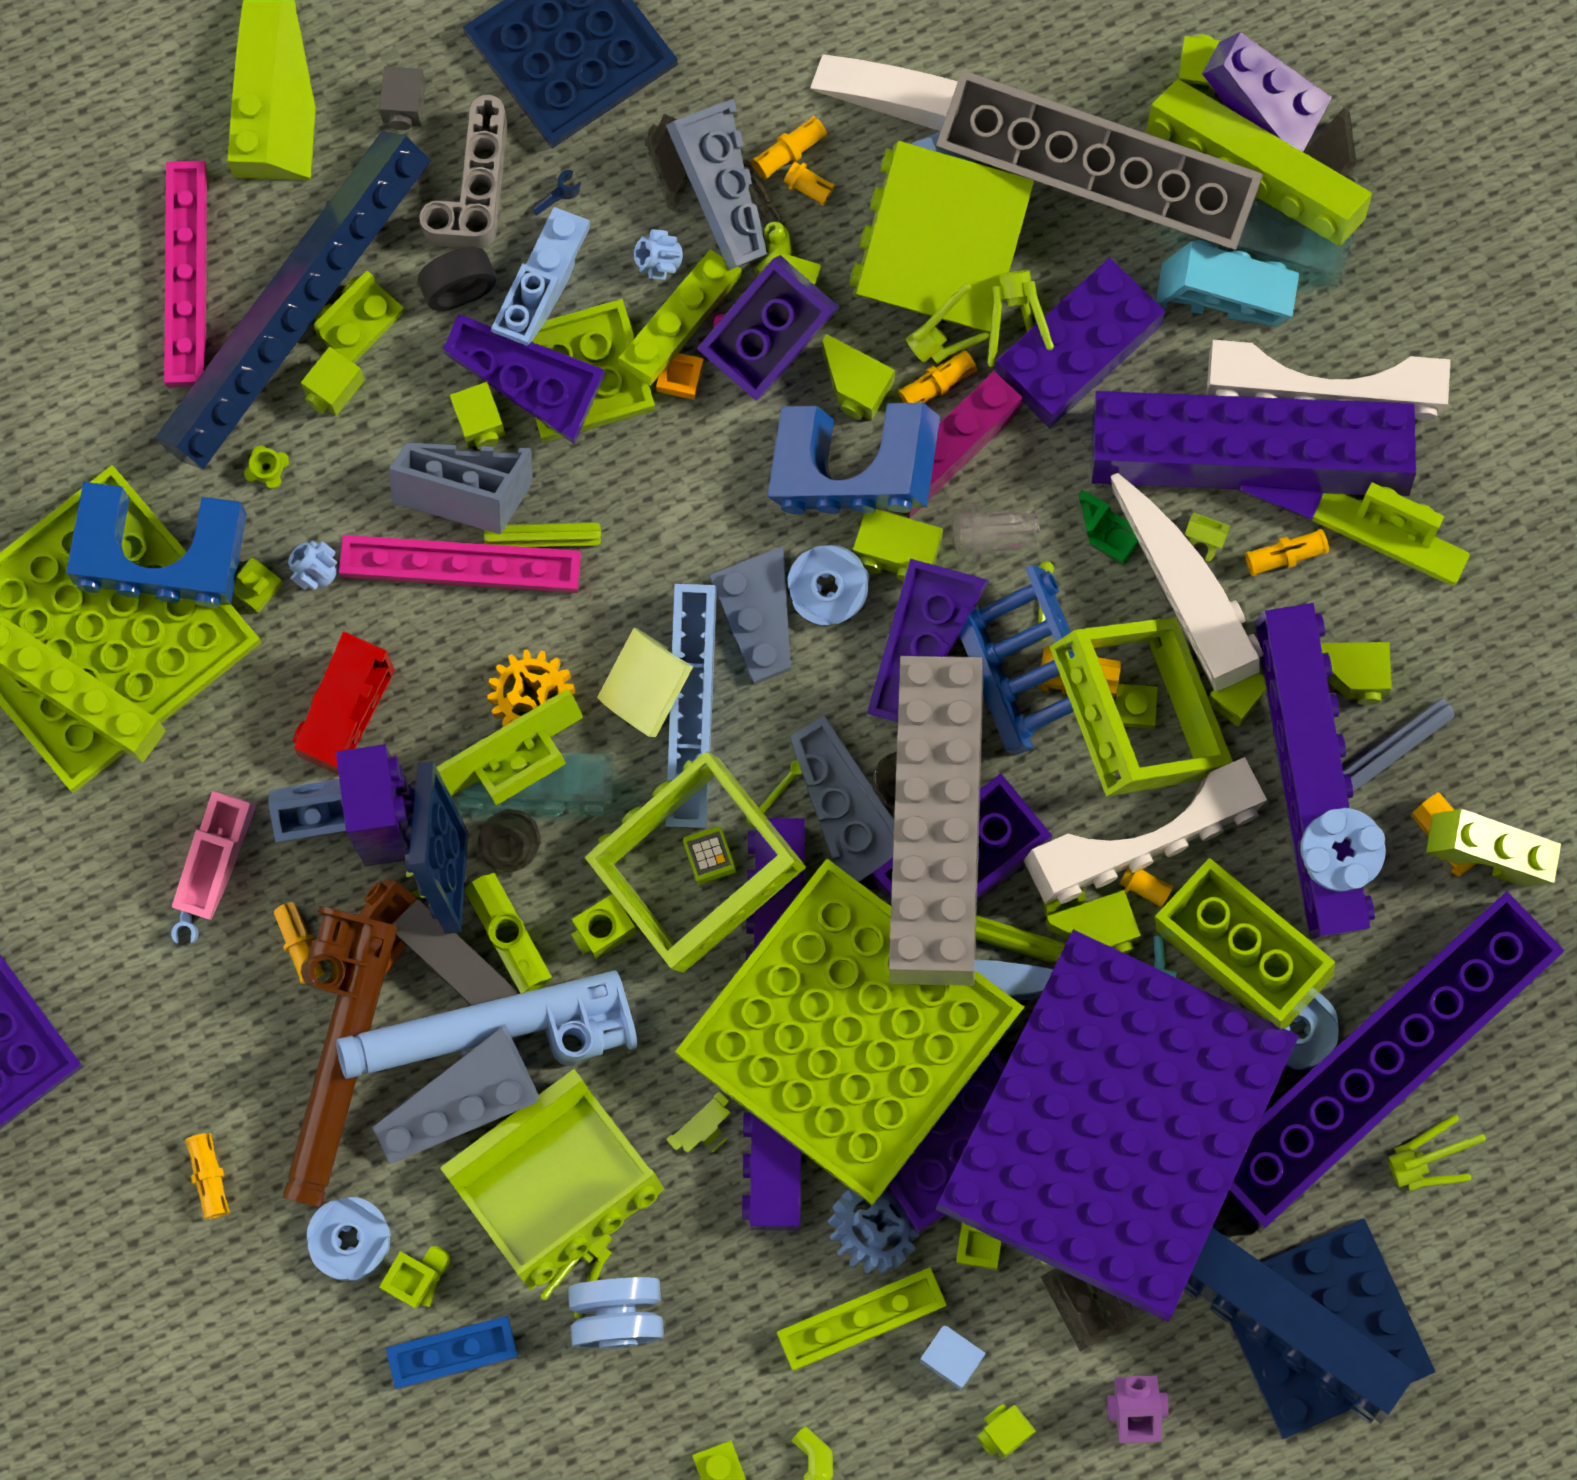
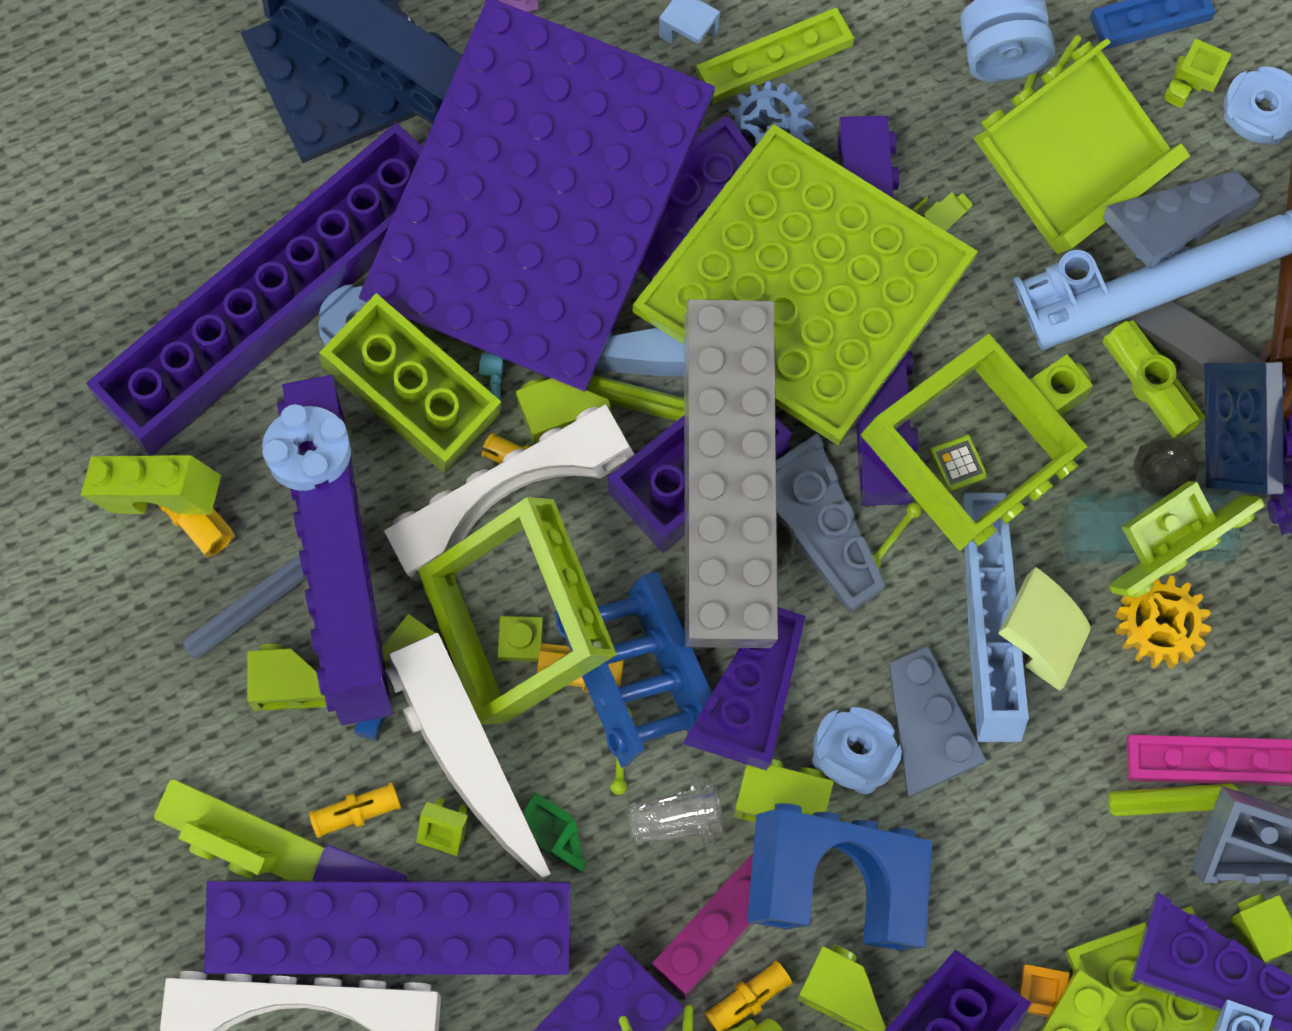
camera: 175 degrees right, 5 degrees down
lime plant [1387,1114,1486,1191] -> none

